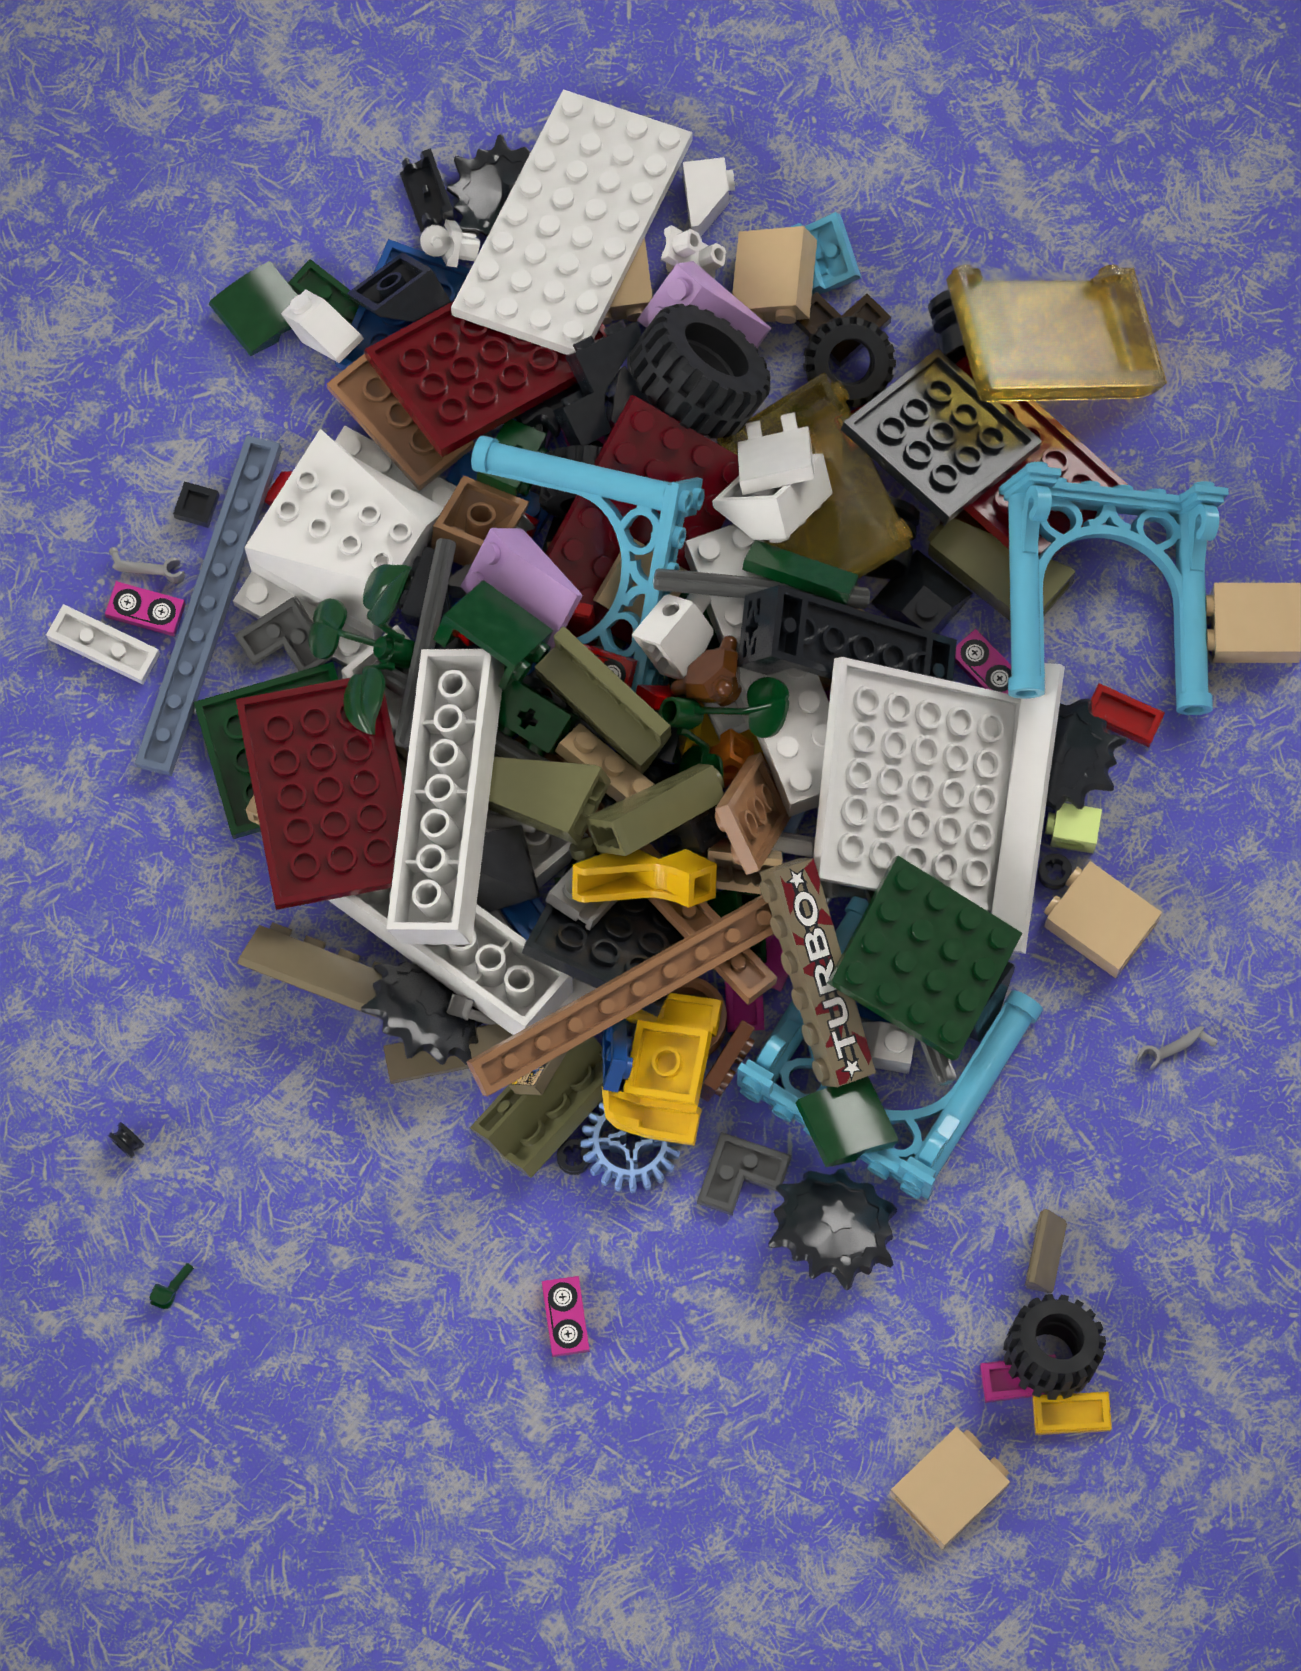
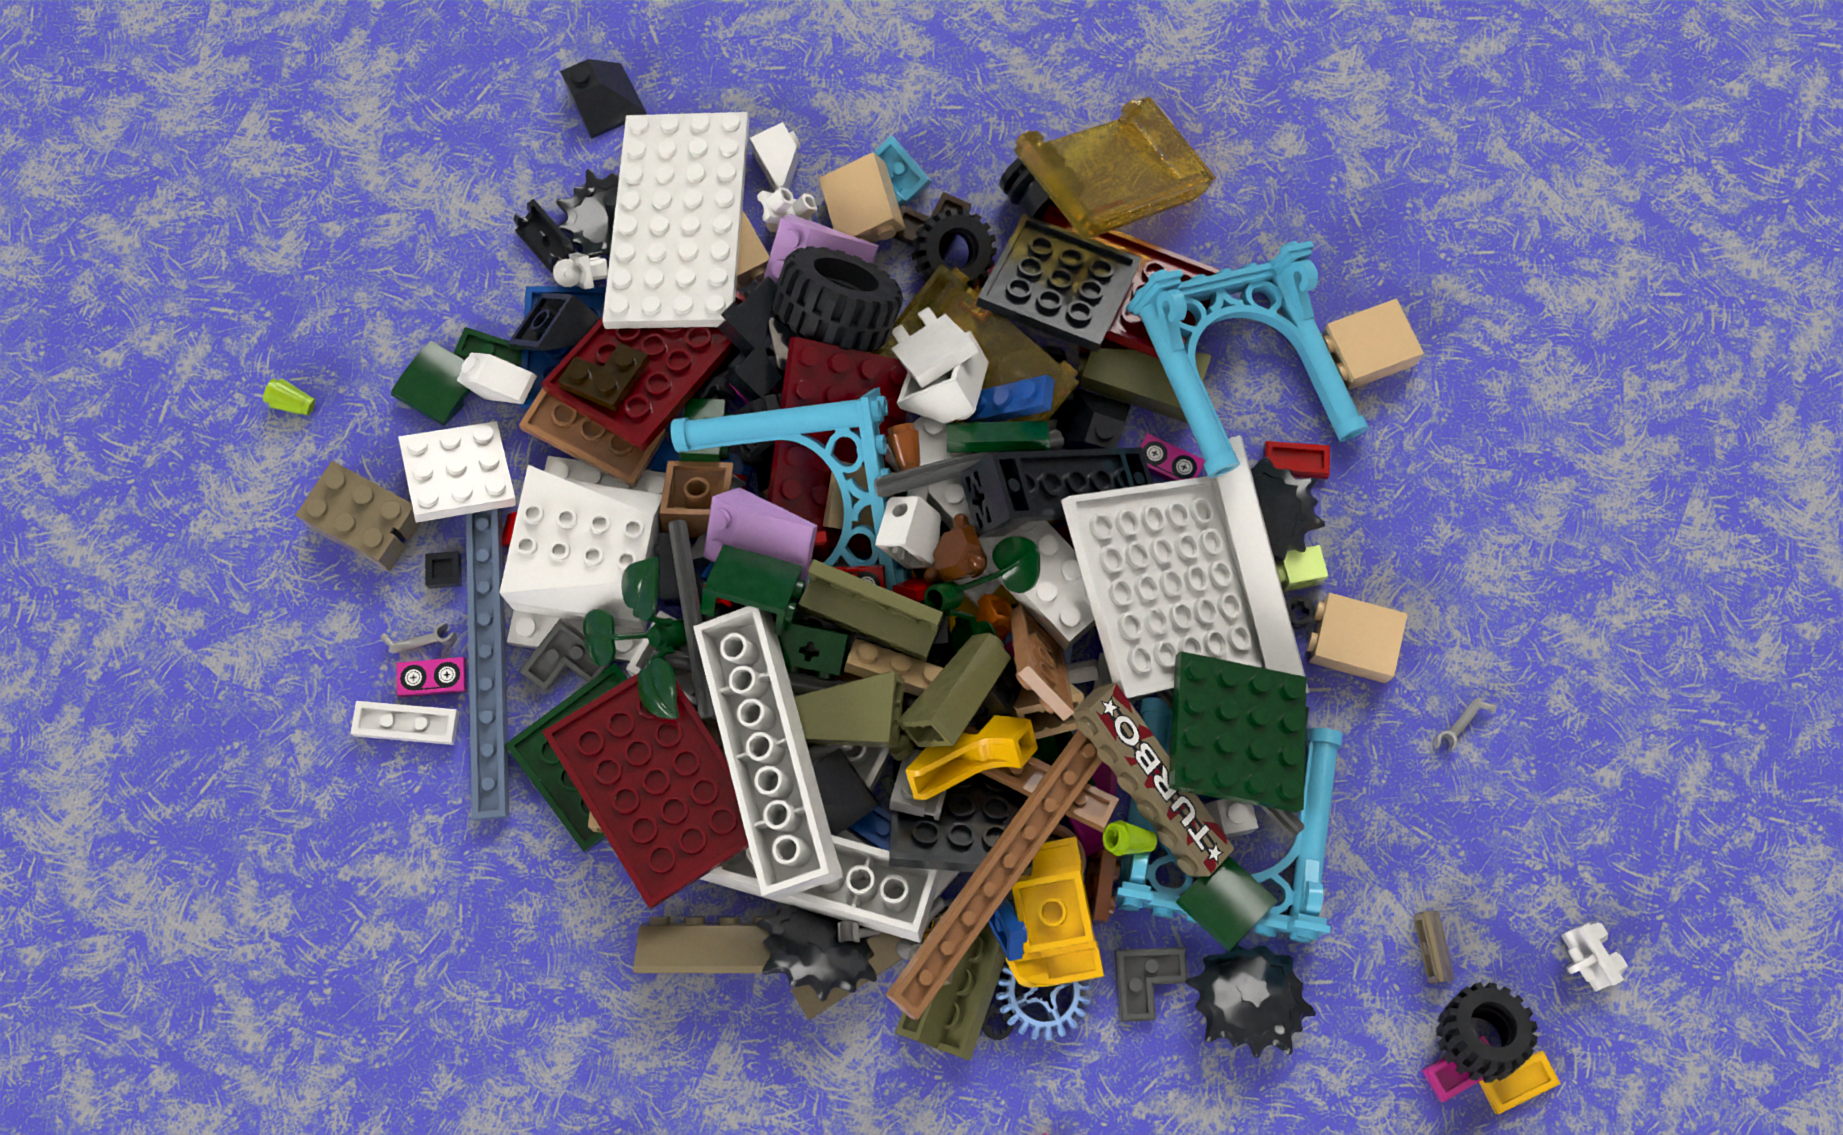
camera: 25 degrees left, 0 degrees up
none -> lime cone [263,378,316,416]
none -> dark tan piece [295,461,422,572]
none -> white plate [398,421,516,523]
none -> dark brown plate [558,343,650,412]
none -> black slope [560,59,647,139]
none -> dark orange cone [886,423,921,471]
none -> blue plate [964,374,1055,423]
none -> lime cone [1103,820,1157,856]
none -> white hips [1561,923,1628,991]

